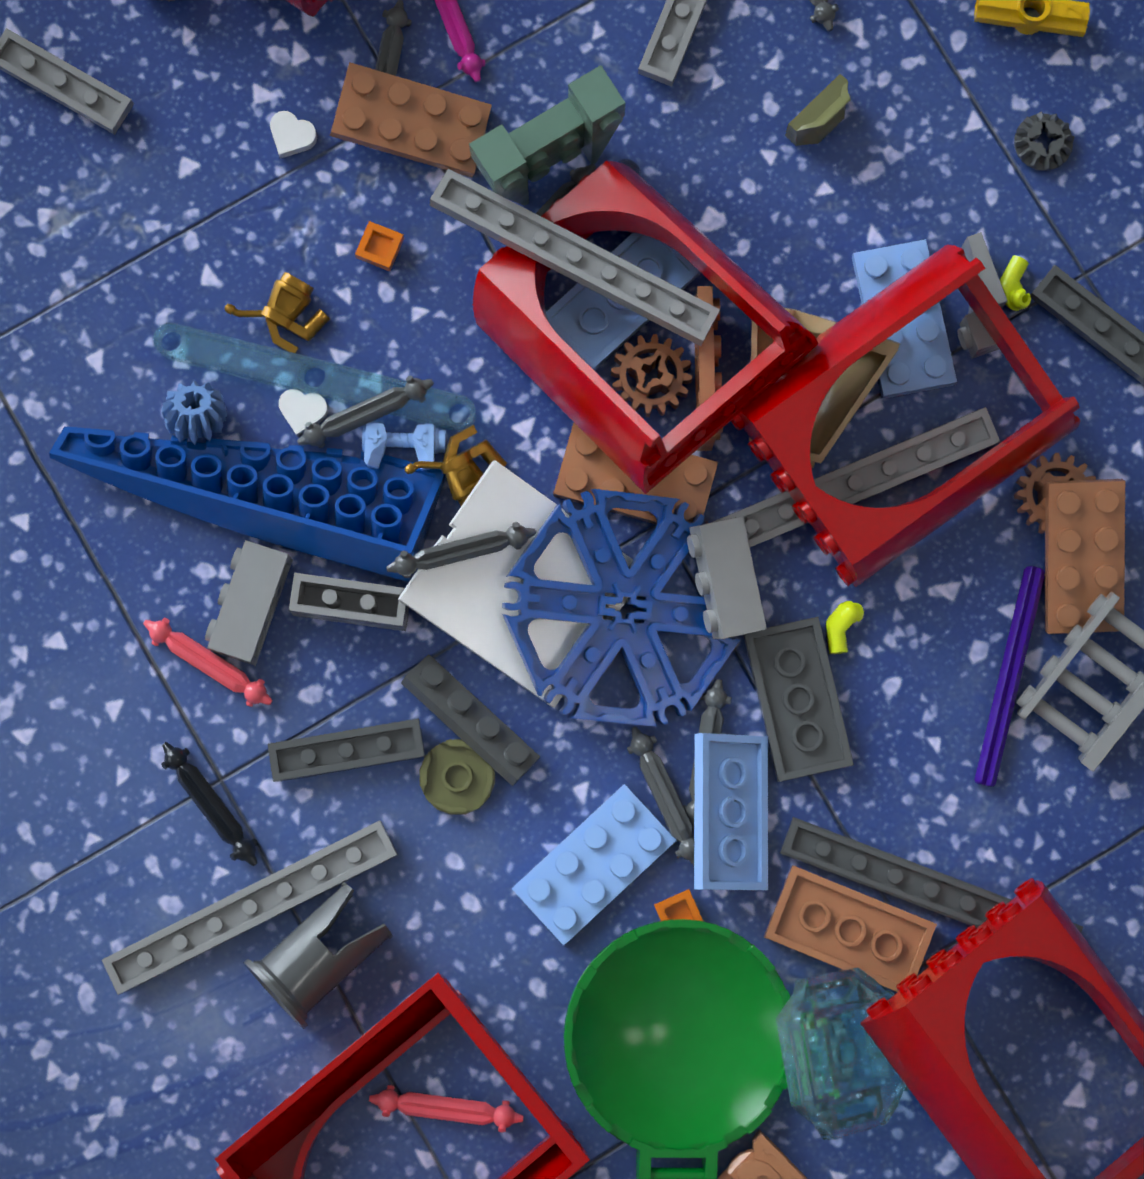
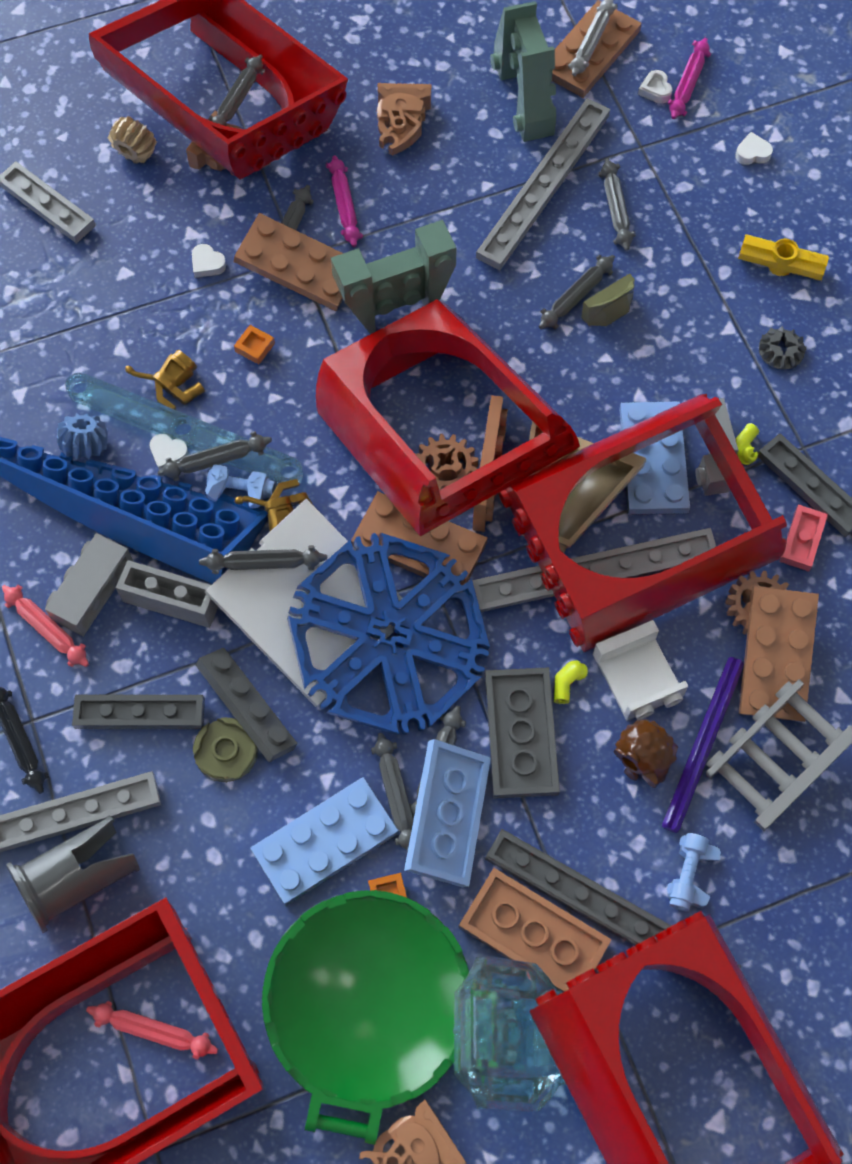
camera: 10 degrees right, 15 degrees down
light grey plate [430,168,720,346] -> none
light blue plate [546,232,700,371] -> none
light grey brick [687,516,767,639] -> none
none -> dark grey wheel [539,254,615,330]
none -> white panel [593,620,688,721]
none -> reddish brown animal [614,719,678,788]
none -> light blue piece [667,833,721,912]
none -> coral plate [779,504,828,571]

